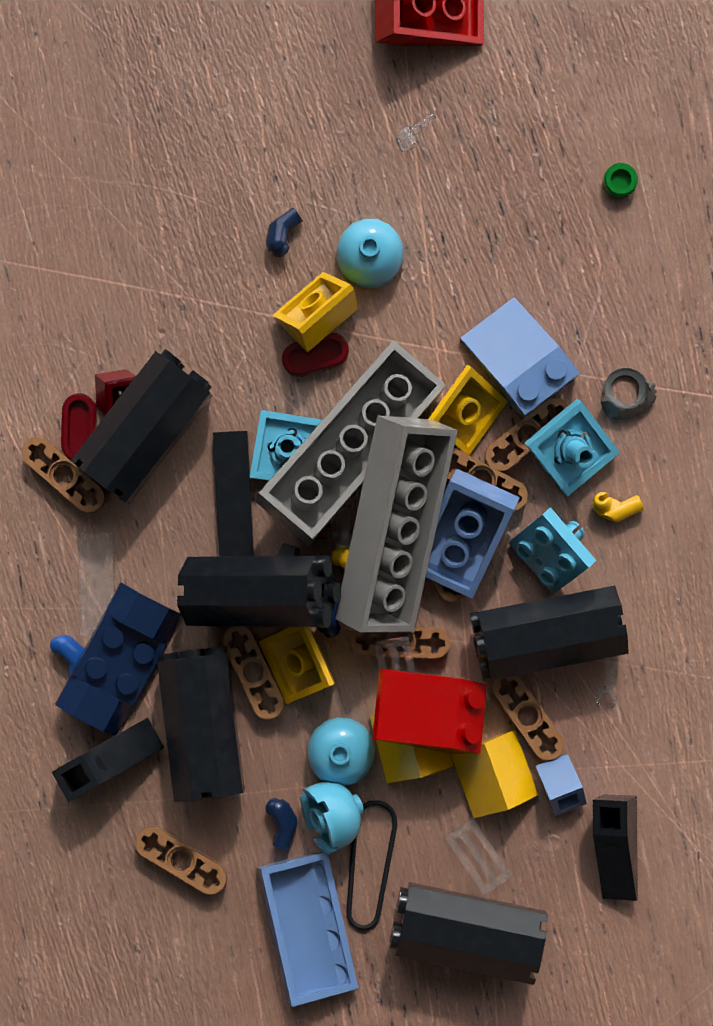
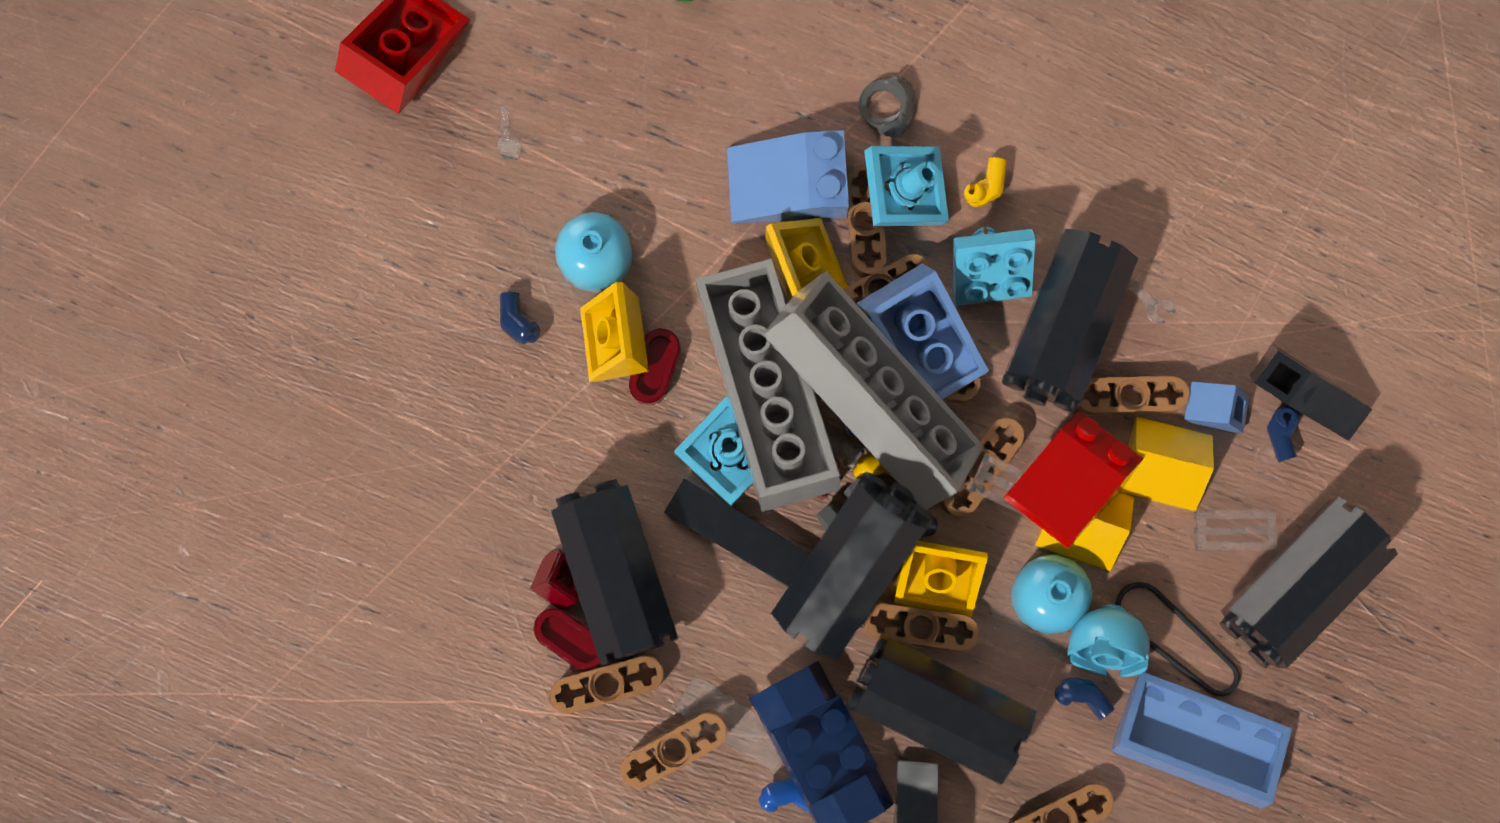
camera: 70 degrees left, 5 degrees down
none -> medium nougat beam [620,710,728,789]
none -> dark blue arm [1267,405,1300,462]

